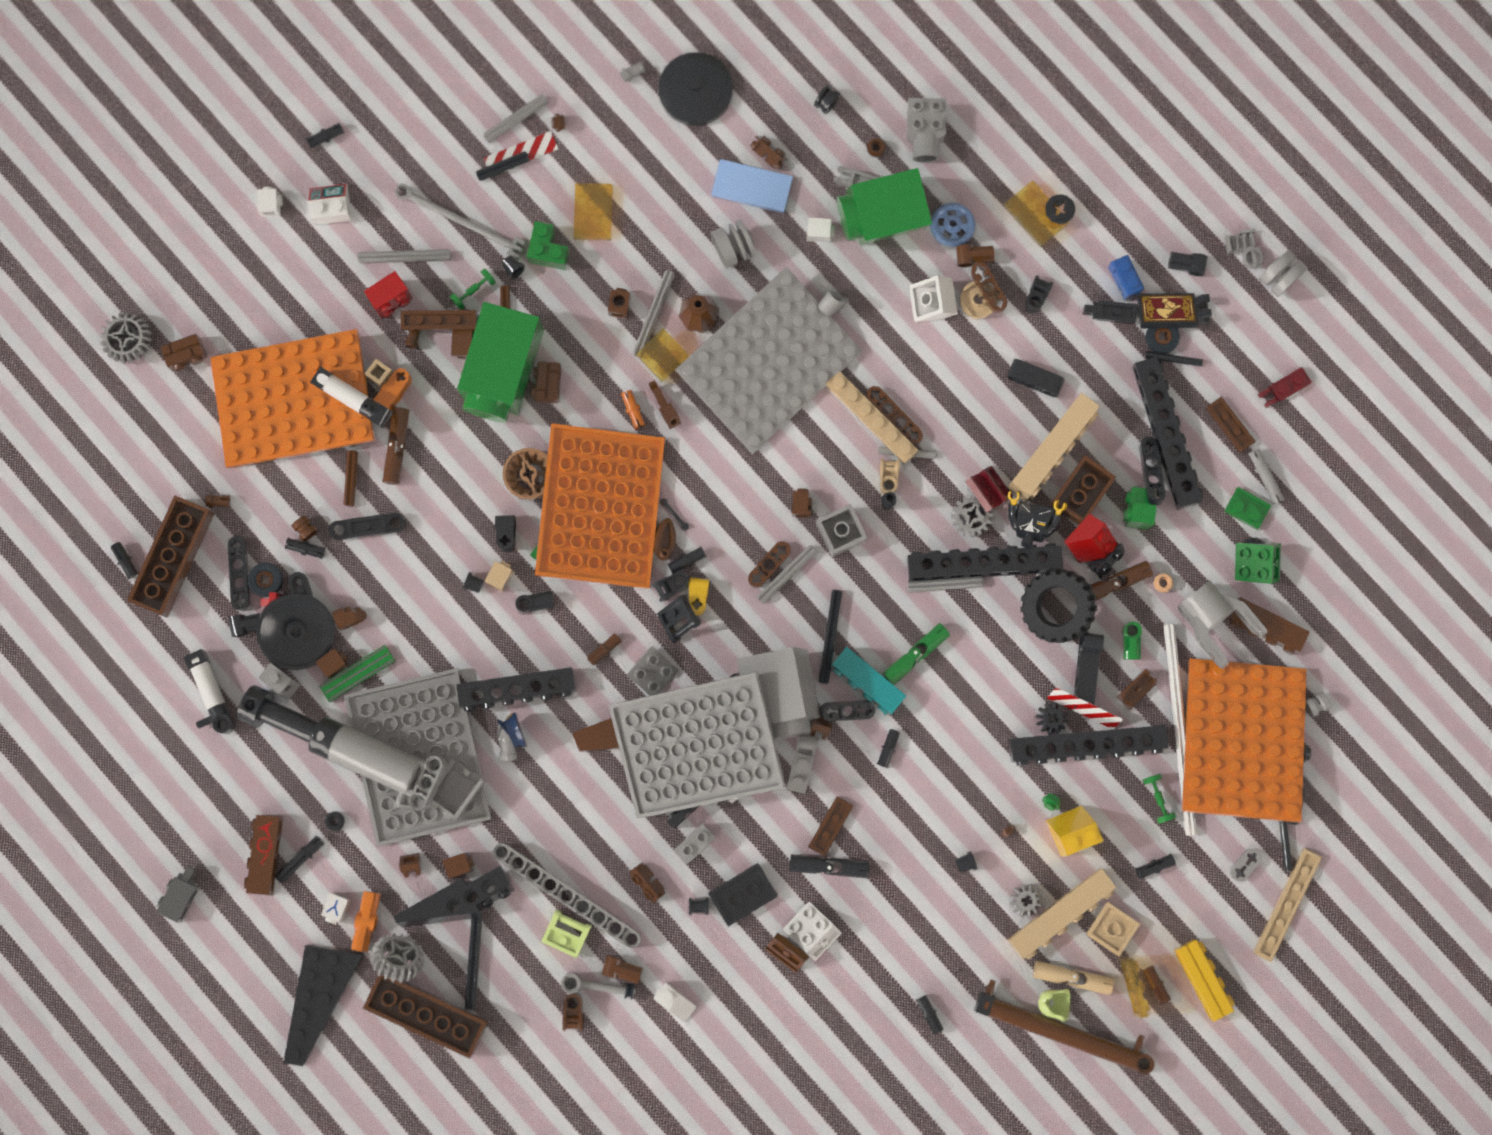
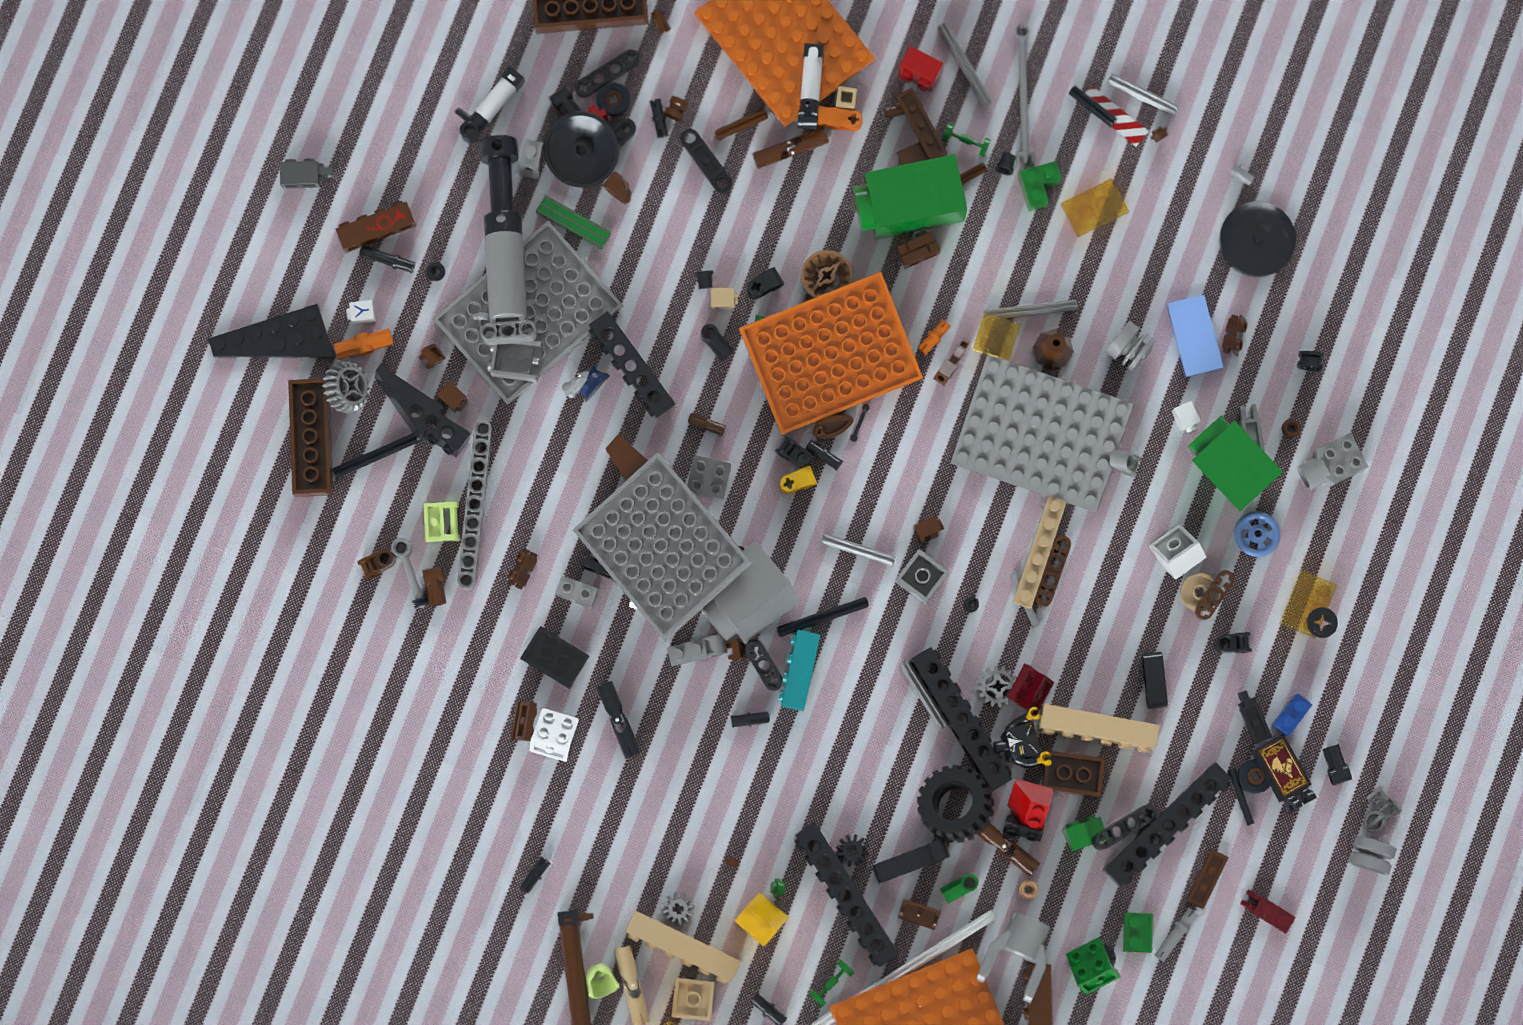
camera: 60 degrees right, 0 degrees up
reddish brown brick [316,648,349,679] -> none
reddish brown brick [608,288,631,319] -> none
white slope [653,982,697,1022] -> none
black plate [657,595,701,643] -> none
black bush [689,897,709,915] -> none
reddish brown beam [748,541,791,588] -> none
reddish brown tile [808,796,853,857] -> none
tan piece [879,459,900,495] -> none
green piece [882,623,950,685] -> none
black piece [955,851,978,873] -> none
reddish brown piece [956,245,995,267] -> none
sticker [1047,687,1123,729] -> none

